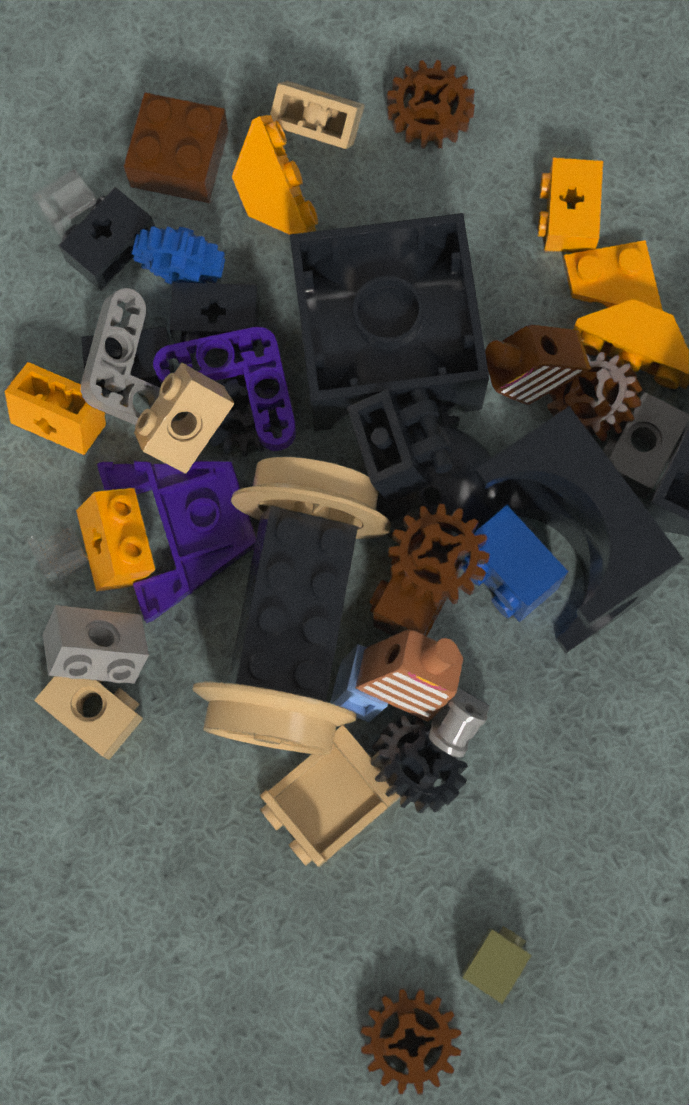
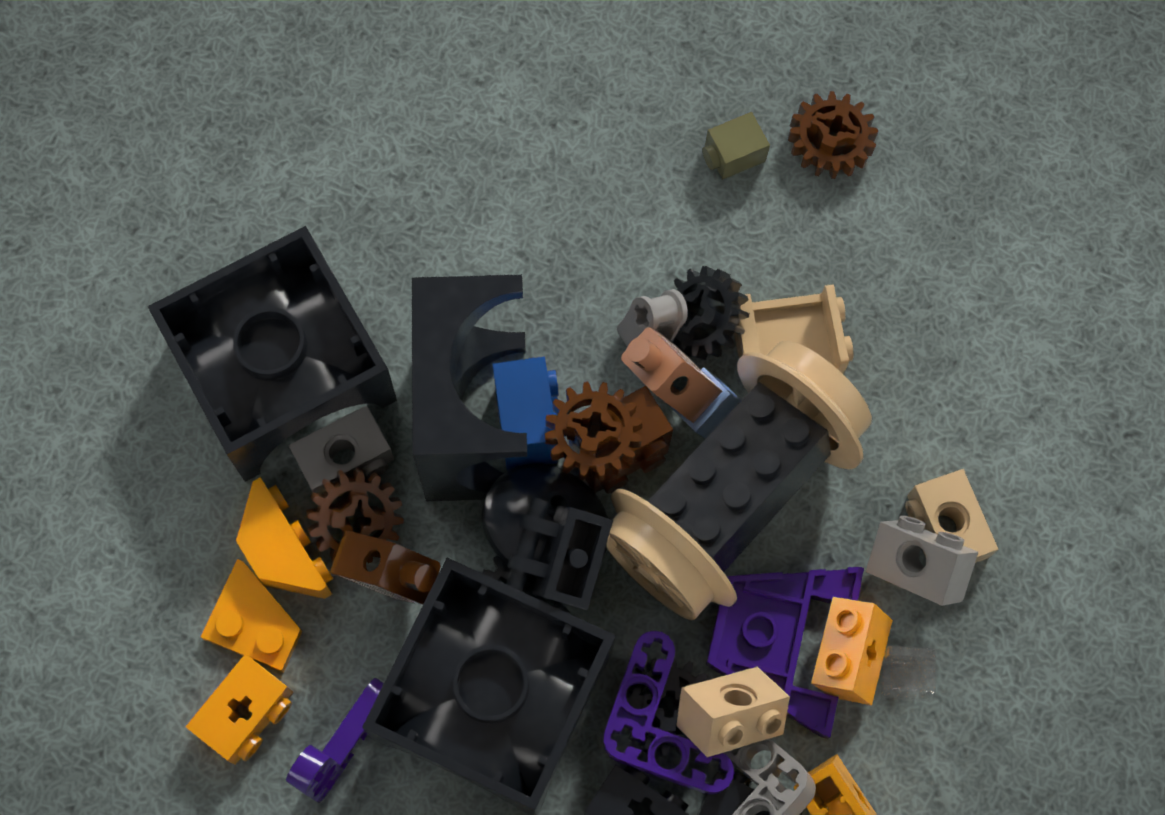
camera: 155 degrees left, 5 degrees down
none -> dark purple beam [286,678,384,803]

